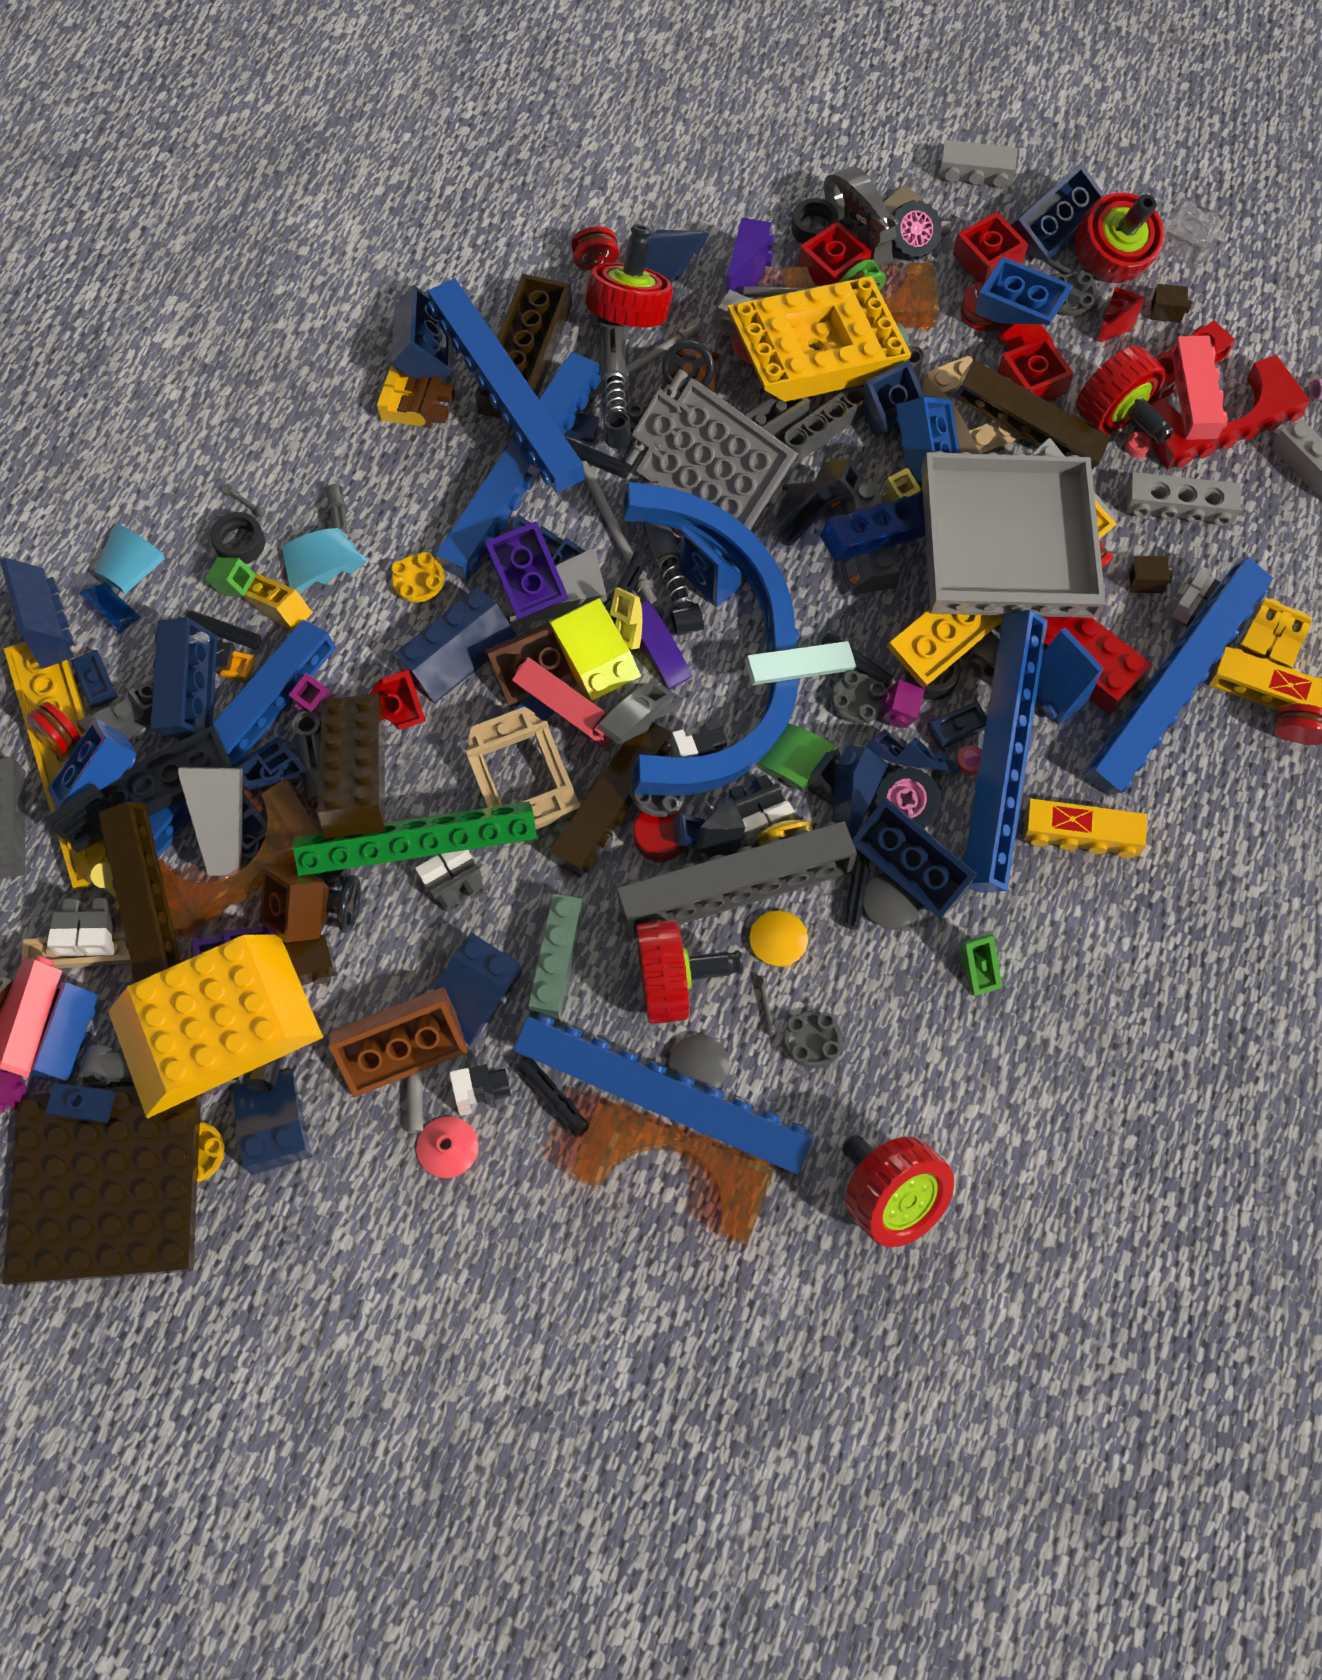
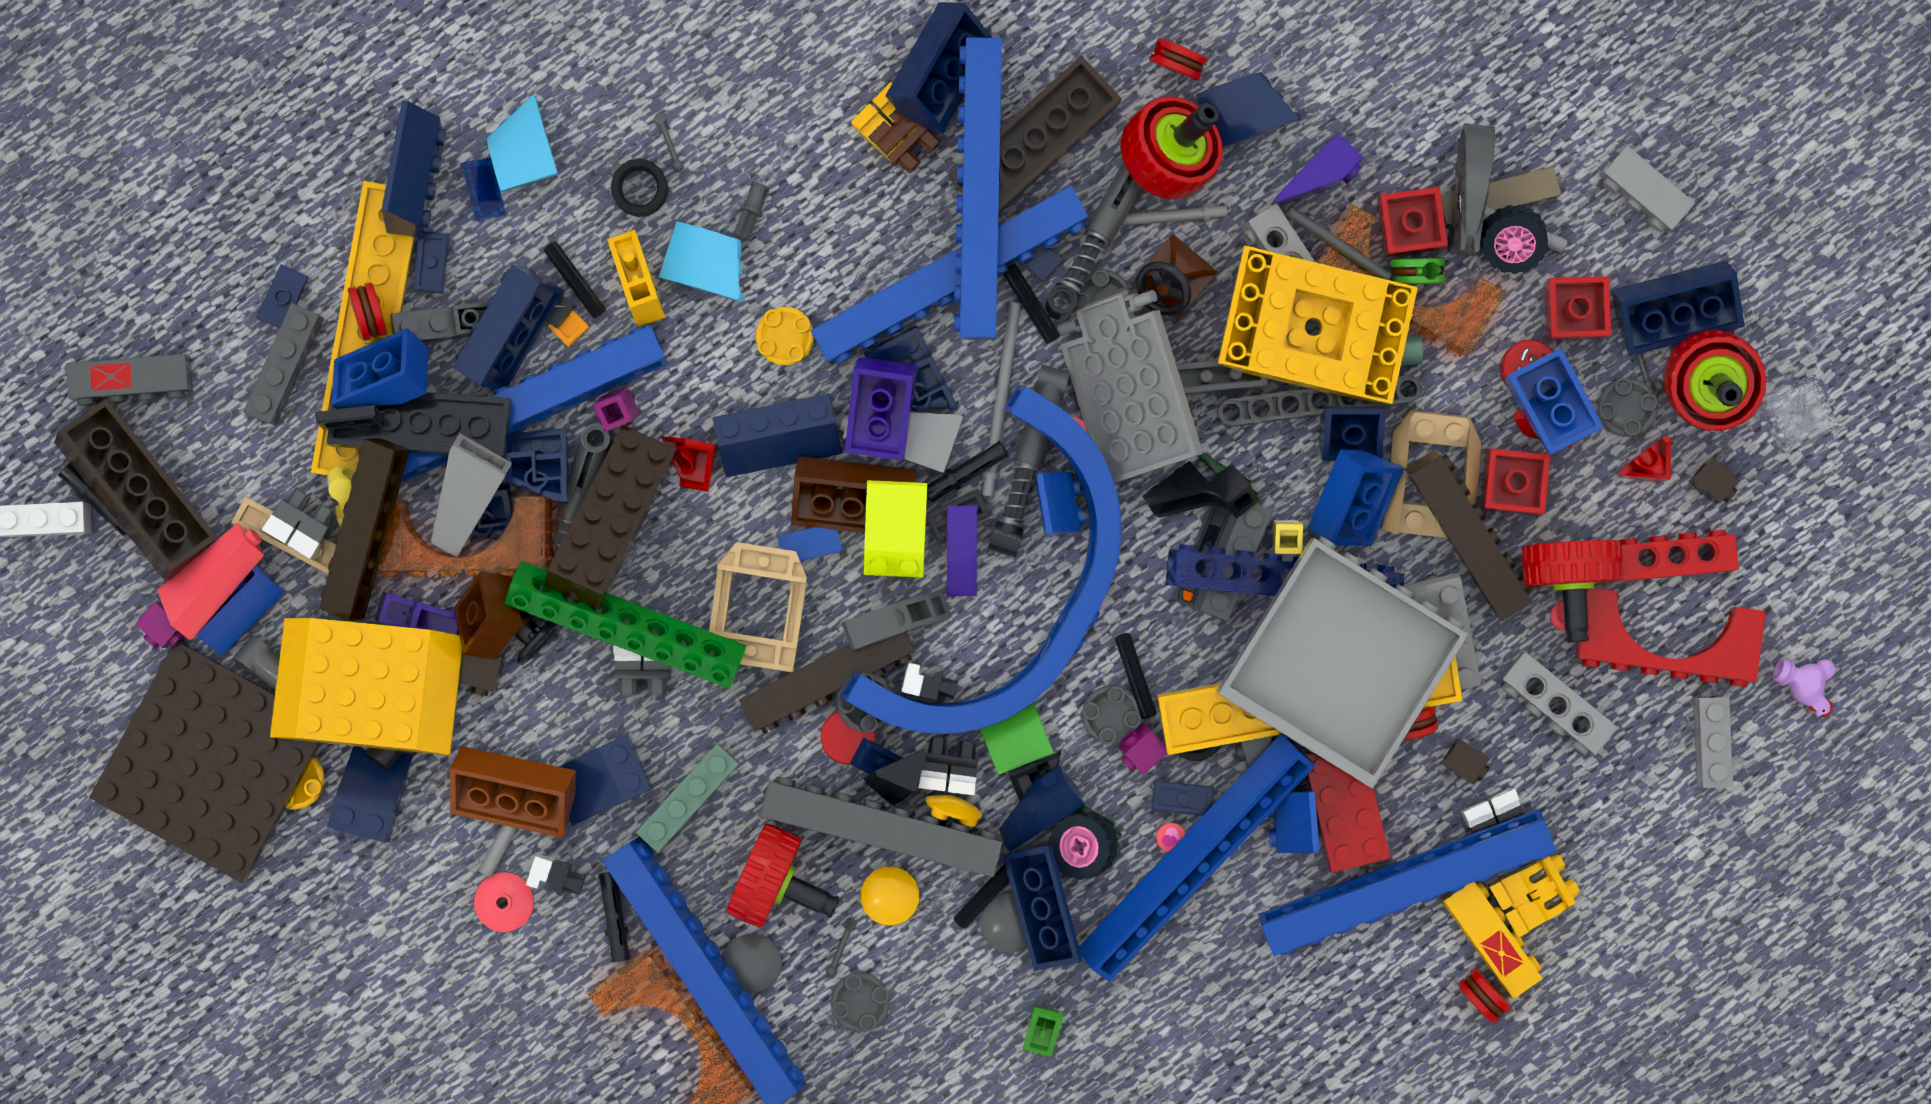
camera: 30 degrees right, 20 degrees up
dark blue plate [45,1083,116,1124] -> none
bright green brick [205,558,256,597] -> none
coral slope [512,657,611,749] -> none
light yellow slope [610,588,642,649] -> none
light aqua tile [744,641,856,685] -> none
black tyre [791,198,839,244] -> none
dark blue slope [866,729,961,774] -> none
yellow brick [1023,798,1147,858] -> none
coral brick [1171,336,1228,440] -> none

